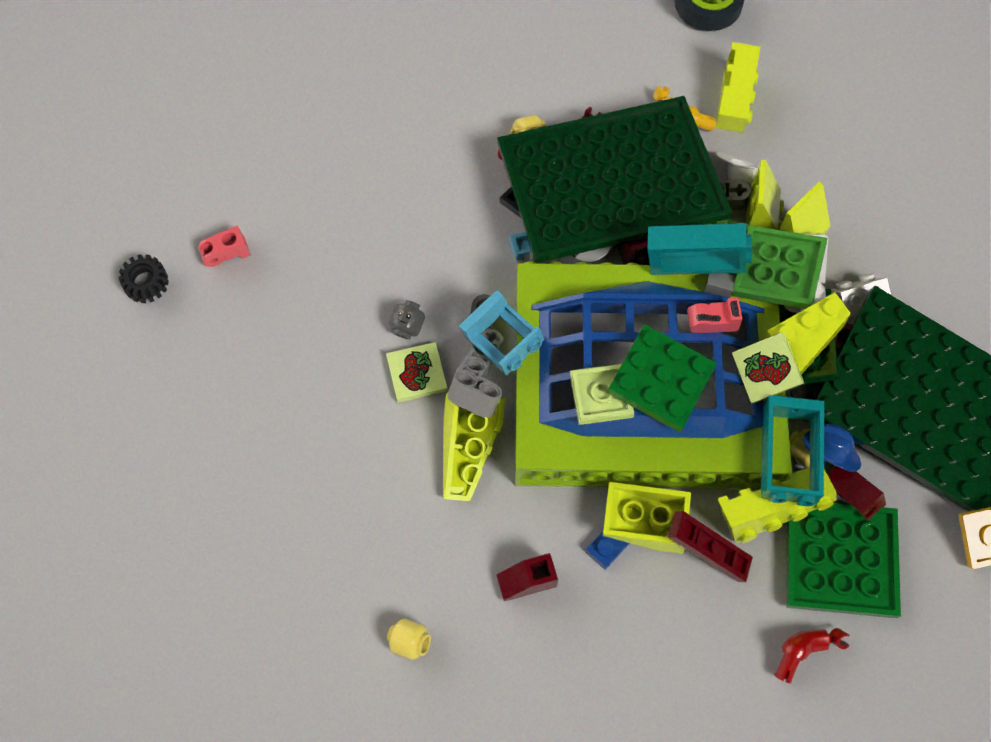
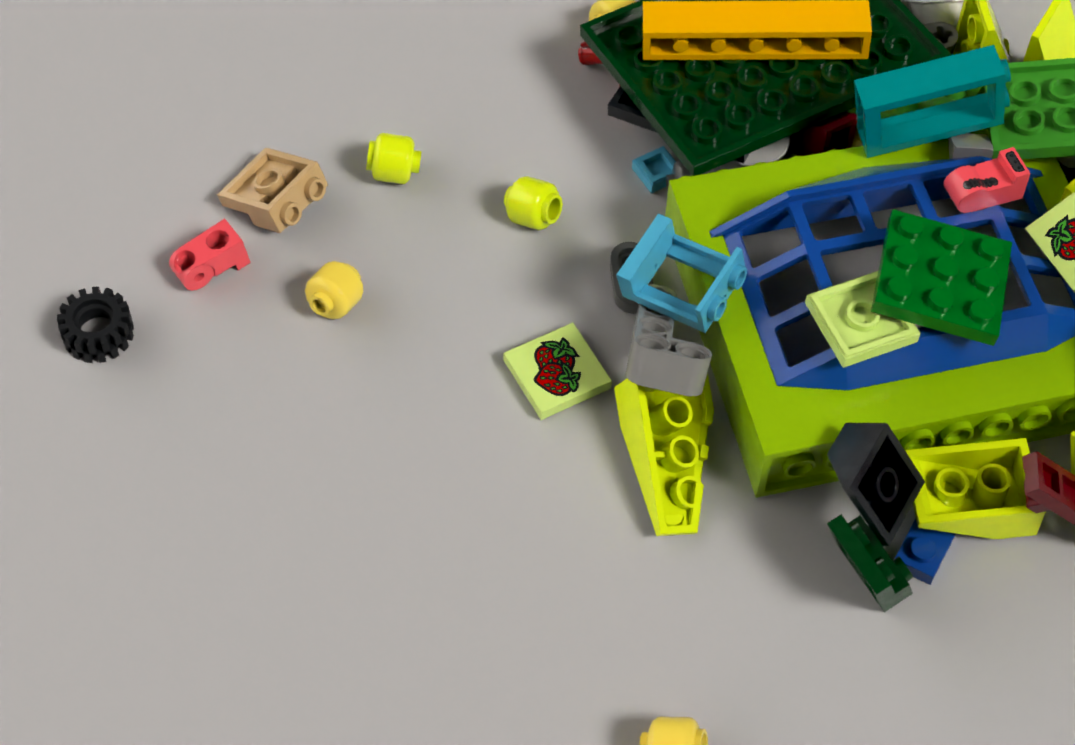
camera: 15 degrees left, 10 degrees down
dark grey head [388,300,425,340] -> none
dark red slope [496,553,558,602] -> none
none -> tan plate [217,148,328,233]
none -> light yellow head [305,261,364,320]
none -> neon yellow head [366,133,422,184]
none -> neon yellow head [504,176,563,230]
none -> yellow brick [642,0,872,60]
none -> black slope [827,423,925,546]
none -> dark green plate [827,514,914,612]

